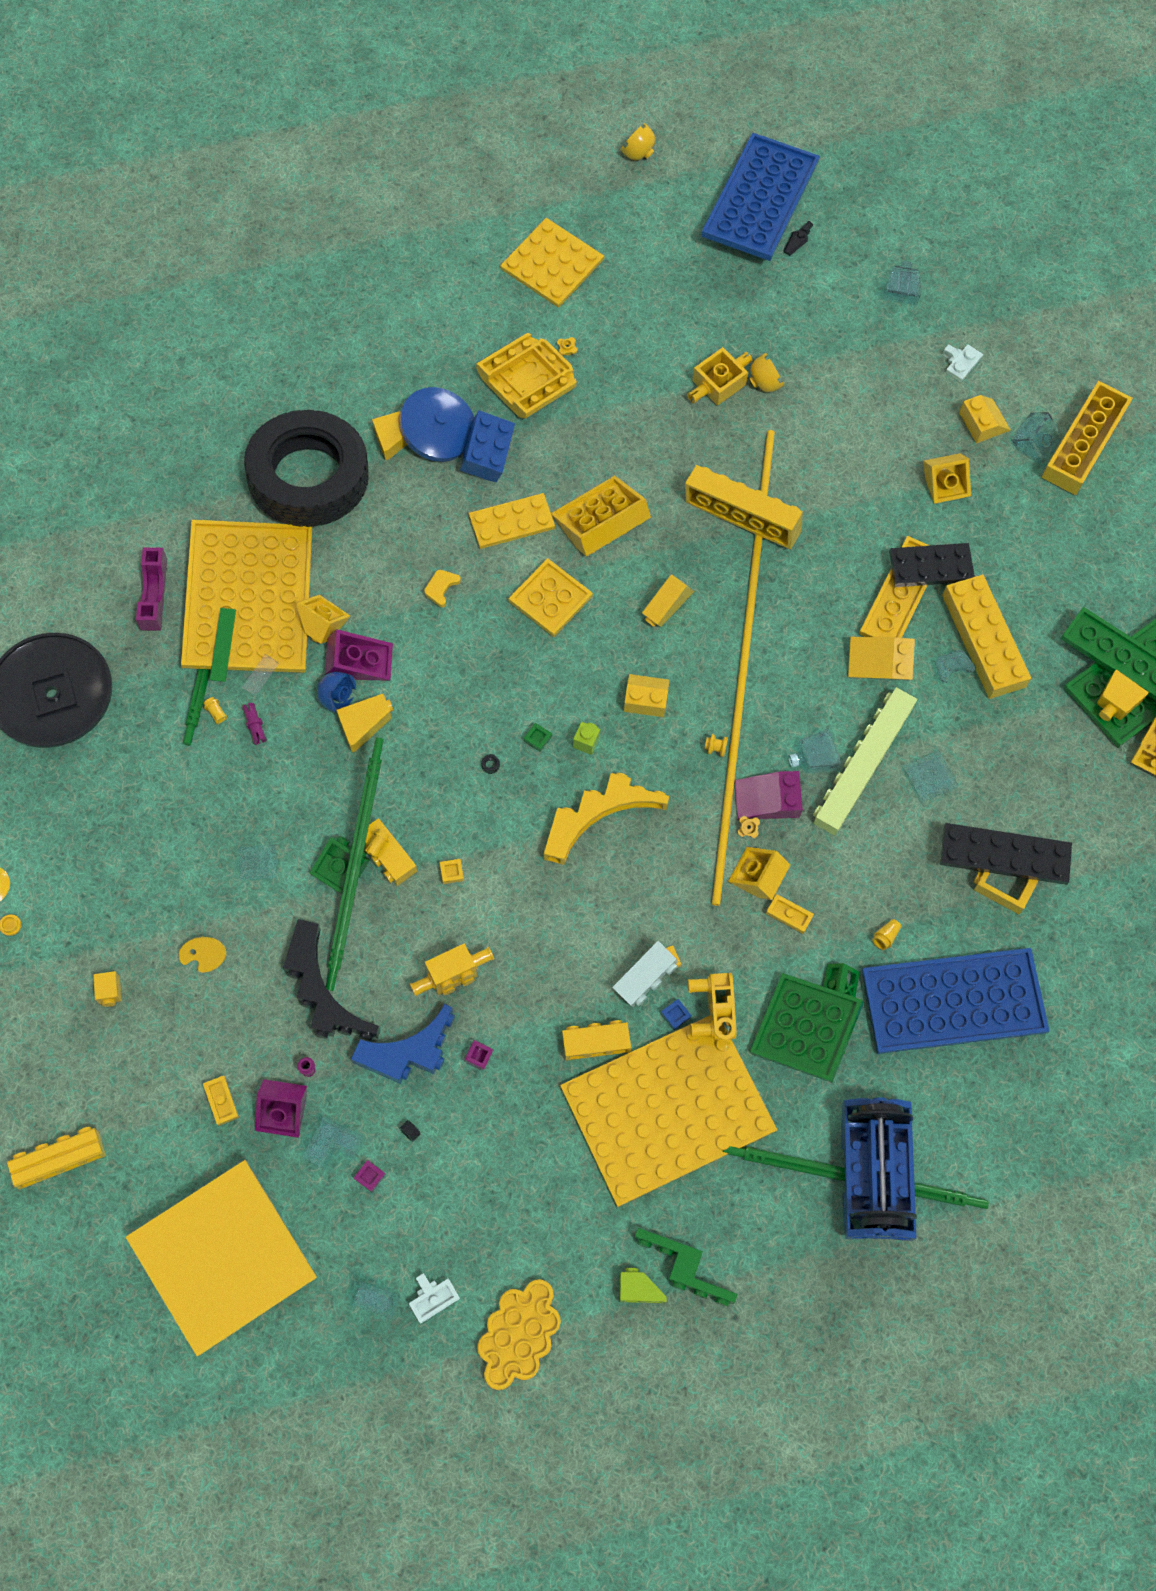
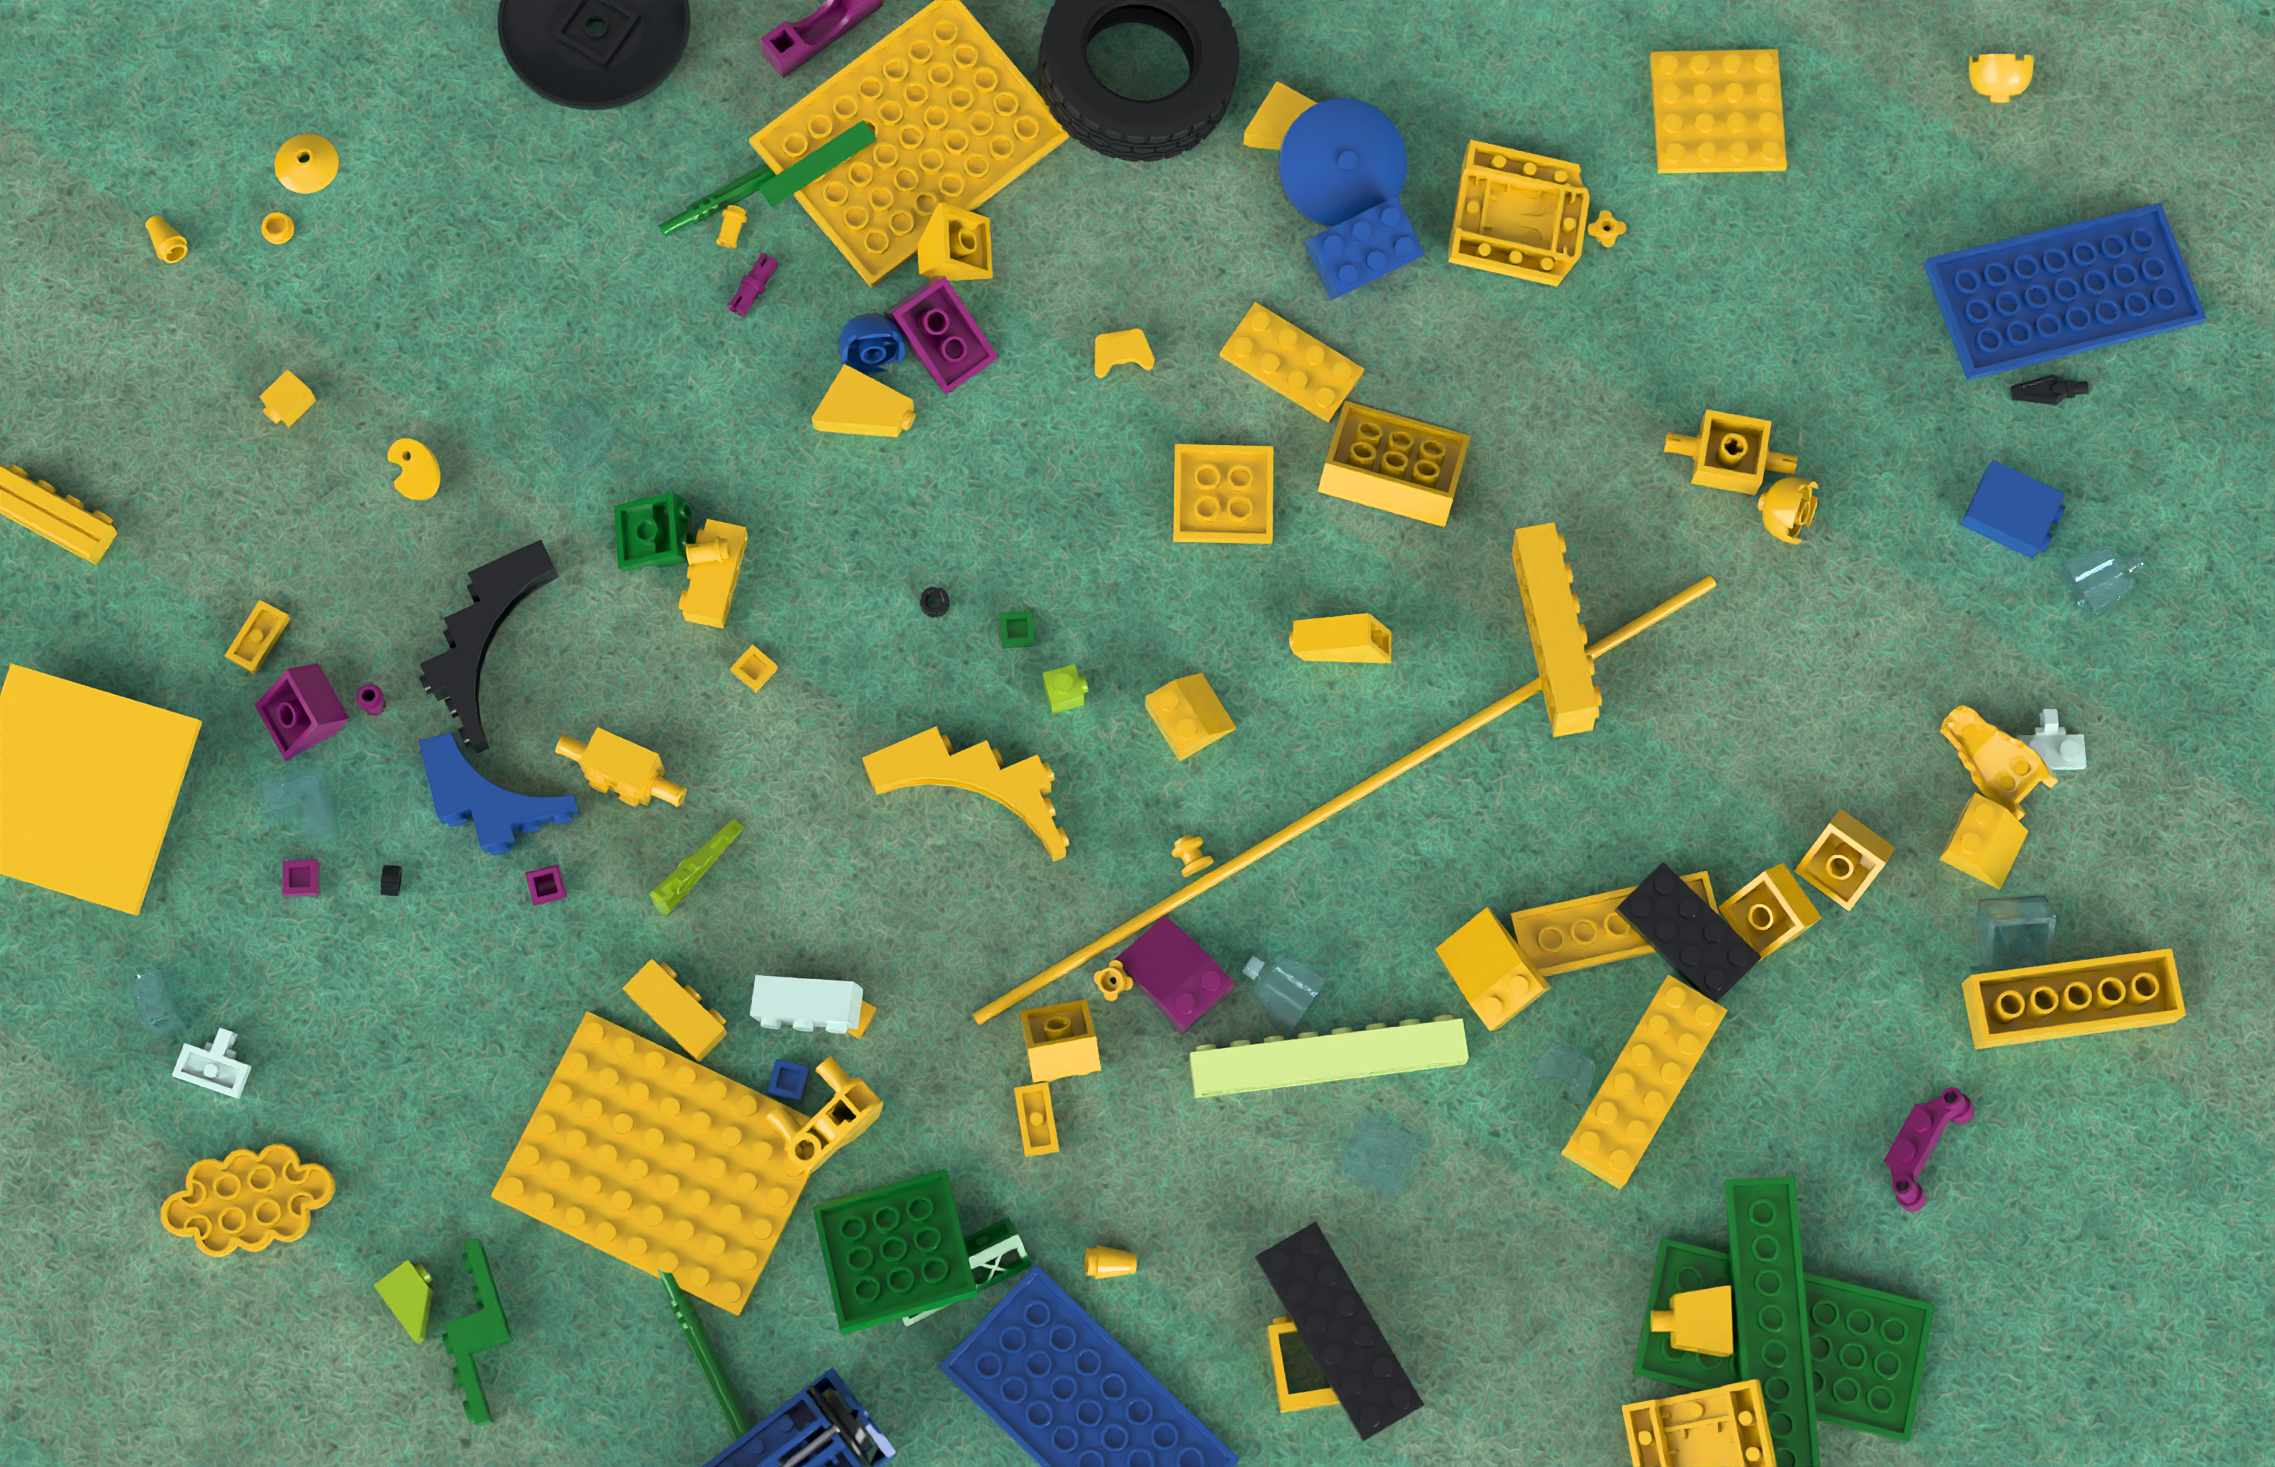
camera: 50 degrees right, 5 degrees up
clear piece [242,654,279,696] -> none
green axle [326,737,384,991] -> none
none -> lime wing [649,819,744,916]
none -> yellow slope [1718,863,1822,962]
none -> magenta plate [1884,1087,1975,1212]
none -> yellow animal [1940,705,2058,821]
none -> blue brick [1960,460,2065,559]

